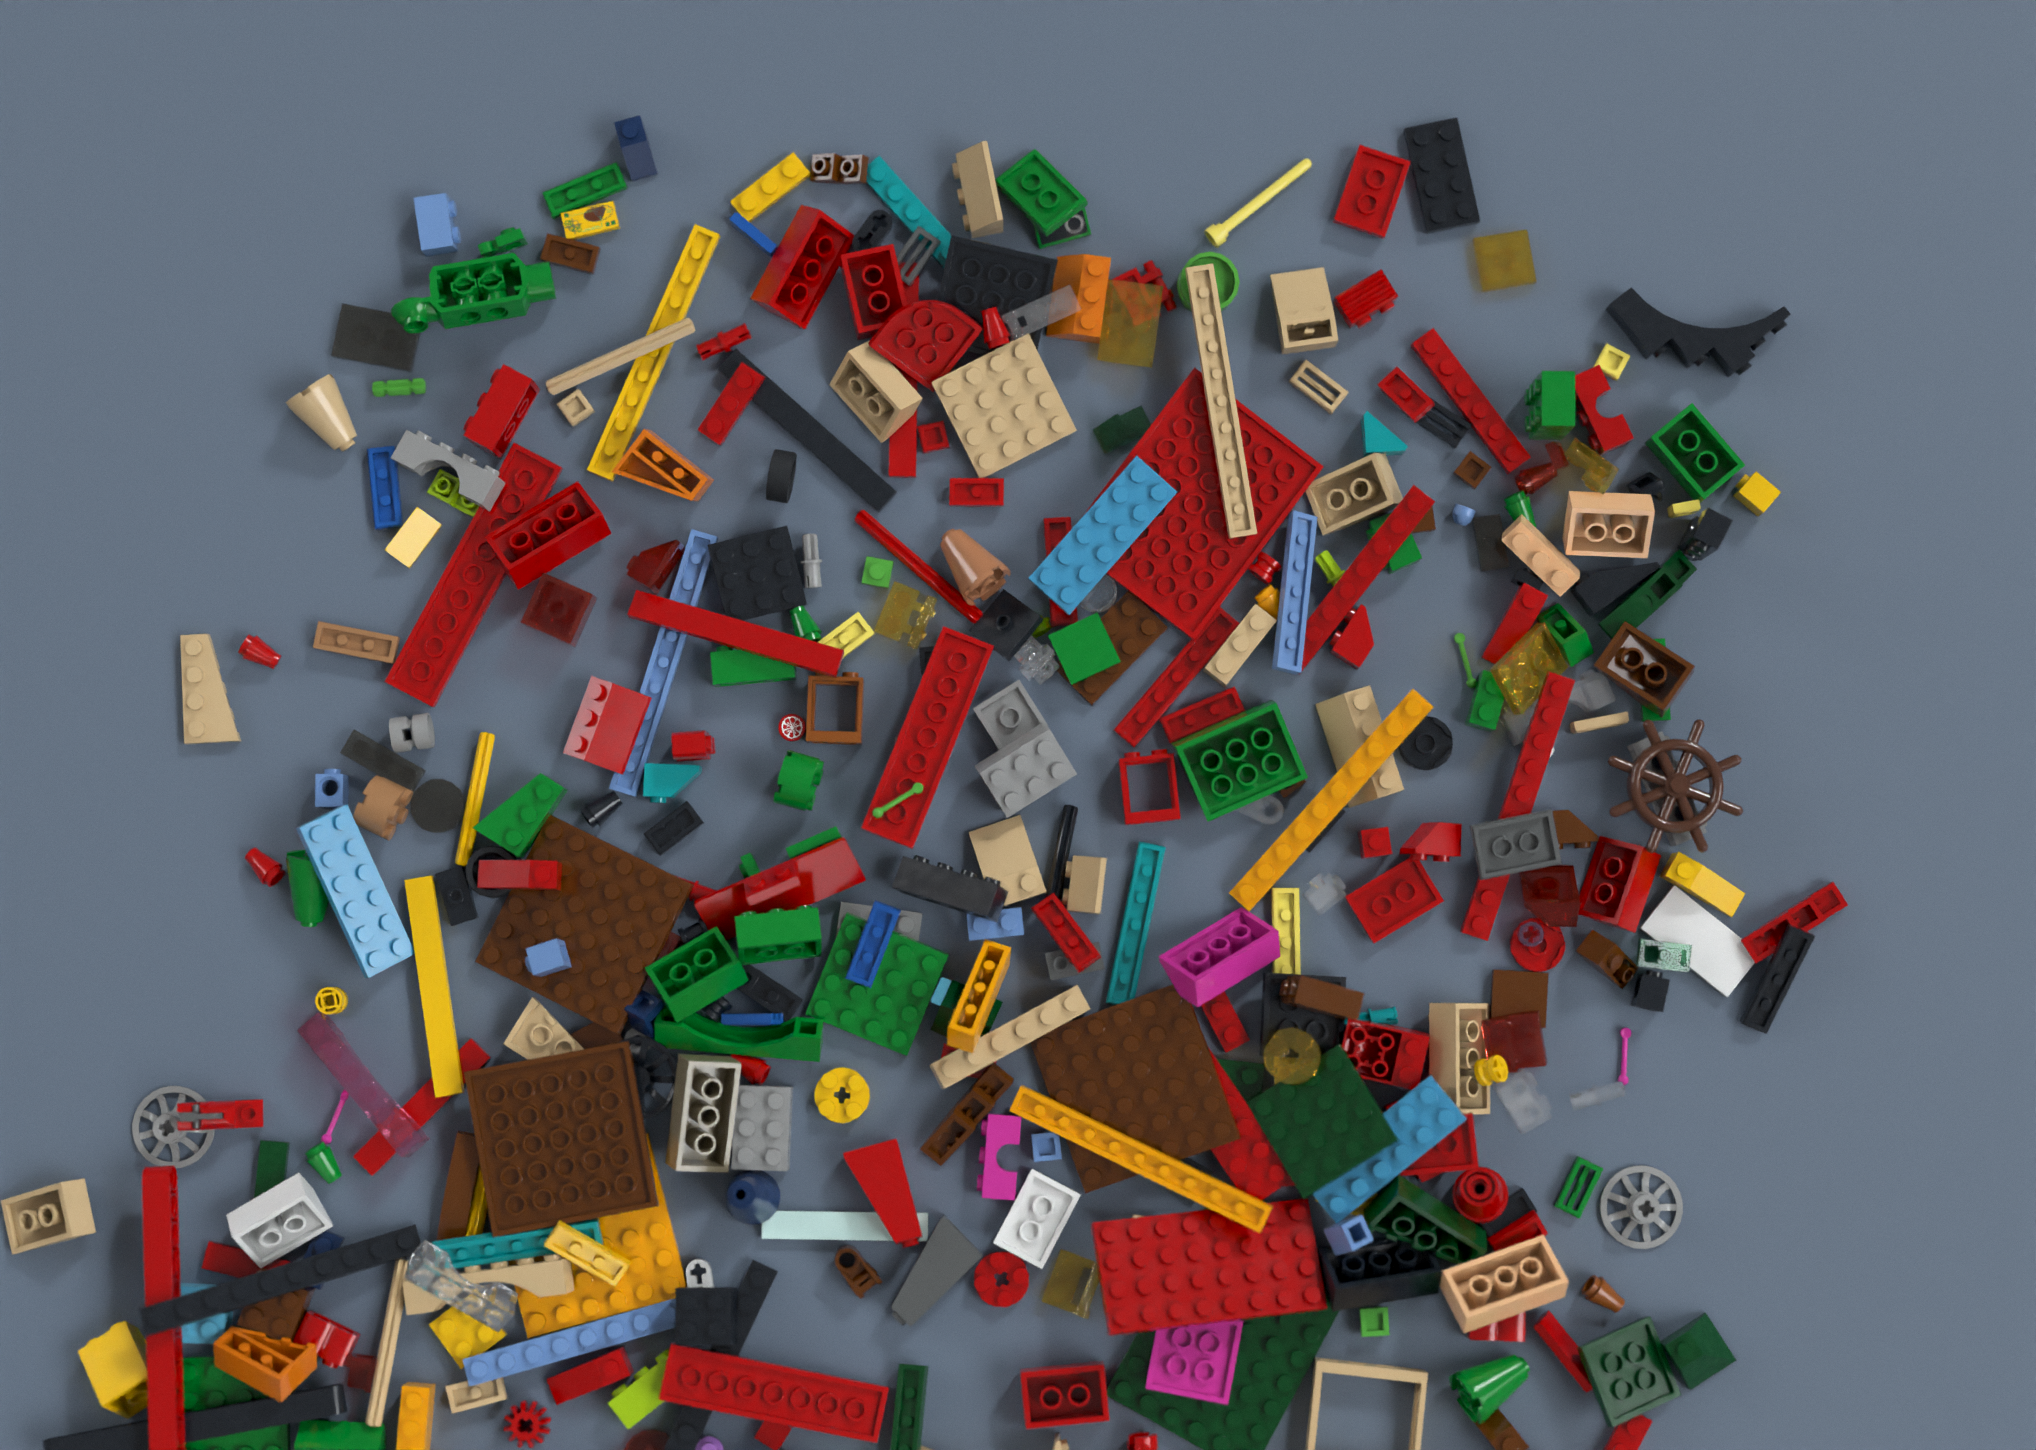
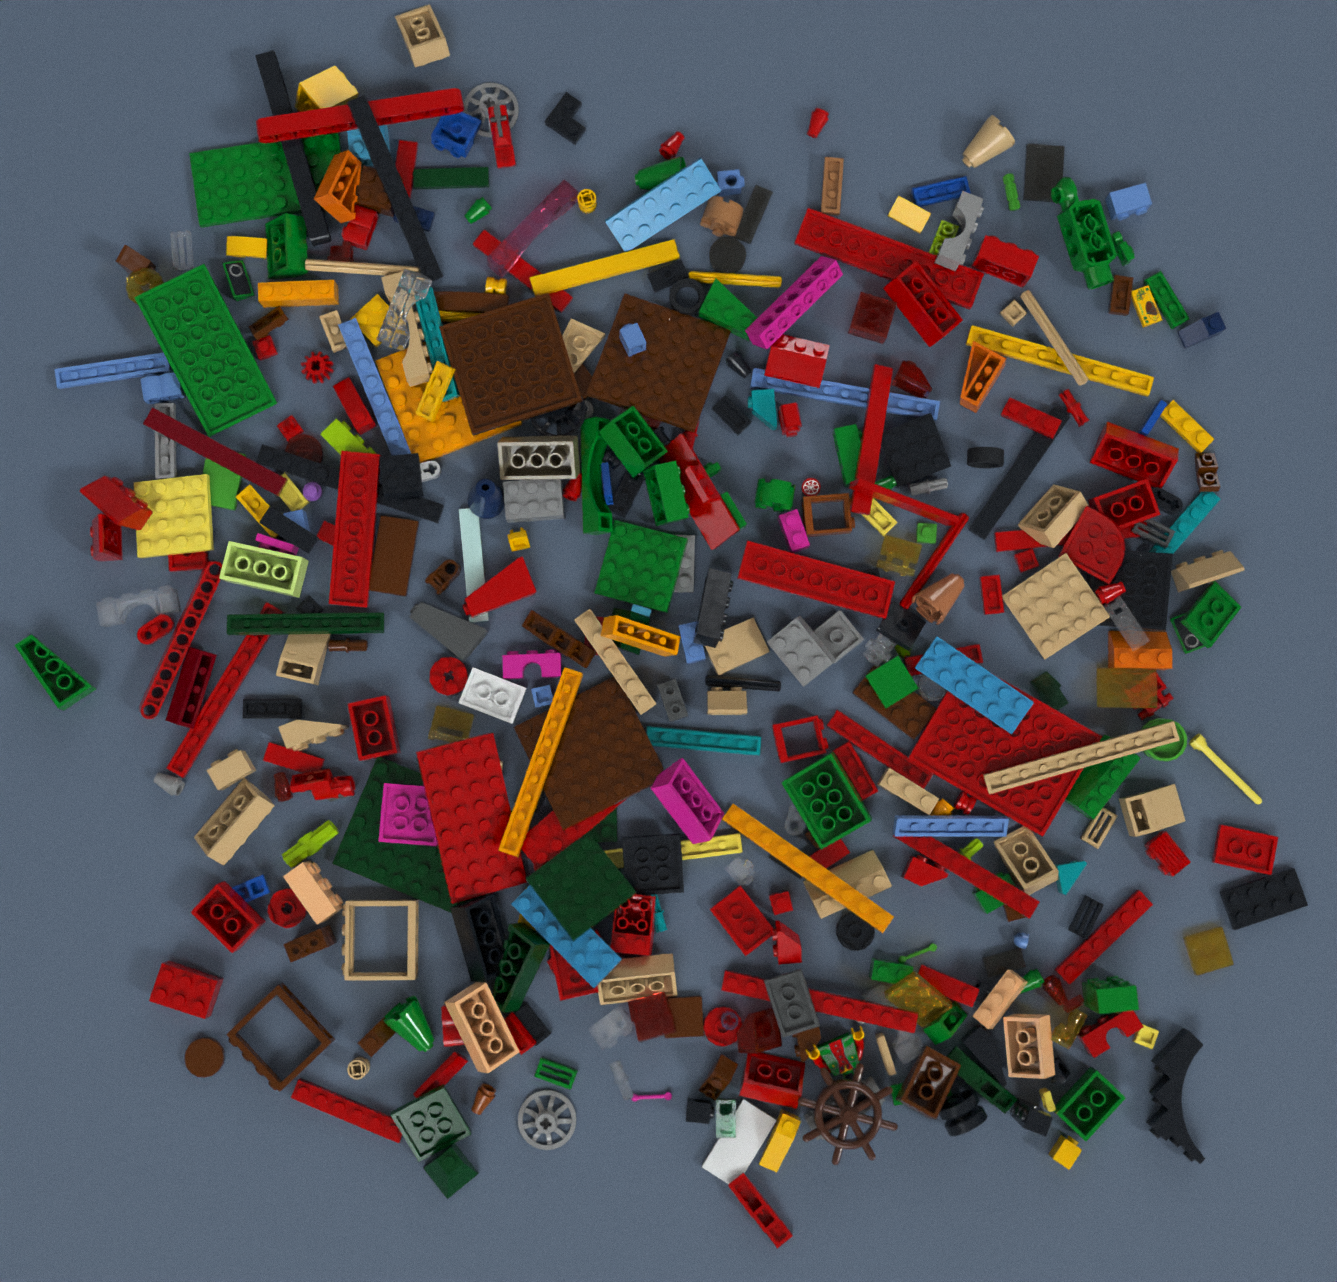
camera: 80 degrees right, 0 degrees up
tan wing [180,634,241,744] -> none
white slope [227,1173,333,1268] -> none
dark pink hinge [321,1089,350,1145] -> none
light grey wheel [389,713,435,753] -> none
red slope [477,860,562,891] -> none
dark blue panel [624,990,665,1039] -> none
yellow plate [814,1067,870,1123] -> none
blue tile [845,900,901,988] -> none
bright green hinge [872,782,923,818] -> none
red tile [1031,892,1101,973] -> none
red plate [1201,991,1250,1053] -> none
clear yellow plate [1264,1028,1321,1085] -> none
reddish brown brick [1279,975,1365,1020] -> none
medium blue brick [1324,1215,1373,1255] -> none
bright green plate [1359,1306,1390,1337] -> none
red plate [1377,366,1435,423] -> none
red piece [1452,1167,1508,1223] -> none
reddish brown plate [1453,451,1492,490] -> none
yellow wheel [1474,1055,1508,1086] -> none
black tile [1740,923,1815,1034] -> none
none -> reddish brown axle [328,638,368,653]
none -> reddish brown tile [369,515,419,597]
none -> blue plate [431,112,482,158]
none -> yellow wheel [485,277,507,295]
none -> yellow tile [507,527,530,552]
none -> black plate [545,92,586,145]
none -> dark pink brick [745,256,843,350]
none -> dark pink brick [778,509,810,553]
none -> torso [805,1026,864,1079]
none -> red tile [809,839,850,868]
none -> red tile [849,478,959,526]
none -> black wheel [938,1090,988,1136]
none -> green slope [1065,734,1141,819]

